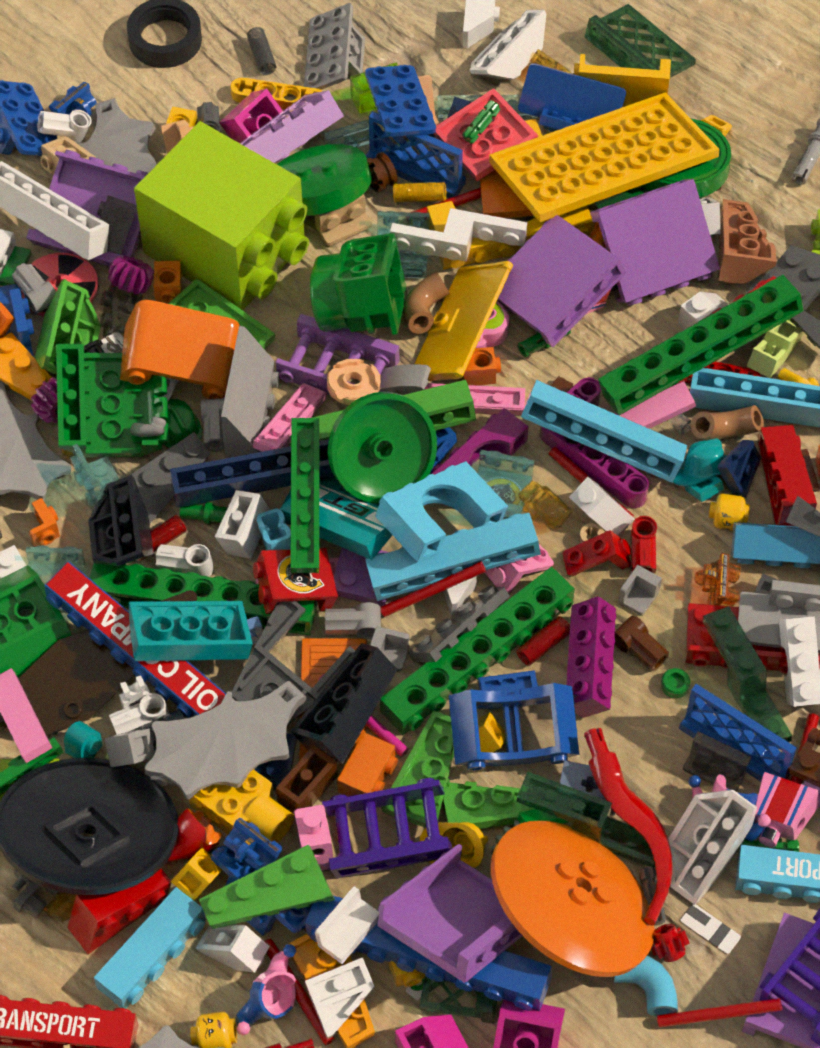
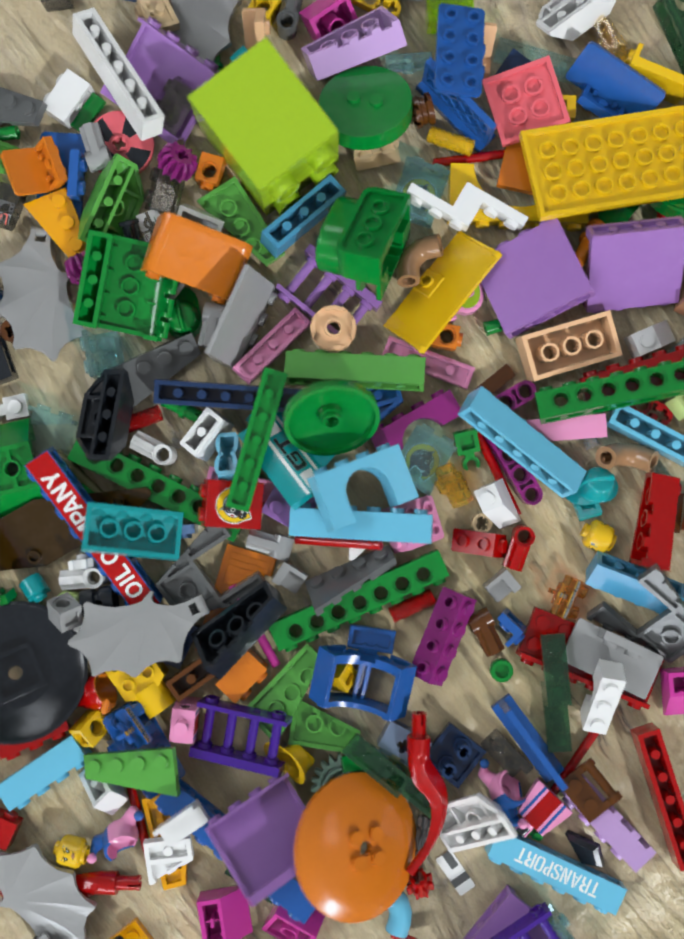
camera: 20 degrees right, 30 degrees up
orange bracket [29,498,60,548] -> none
light grey arm [130,417,166,437] -> none
light grey slope [379,364,431,395] -> none
green axle [462,100,500,144] -> none
dark blue wing [717,440,761,500] -> none
none -> dark azure brick [260,174,346,259]
none -> dark blue plate [430,721,486,788]
none -> green plate [452,427,481,471]
none -> blue bracket [497,607,526,647]
none -> light nougat brick [515,310,623,382]

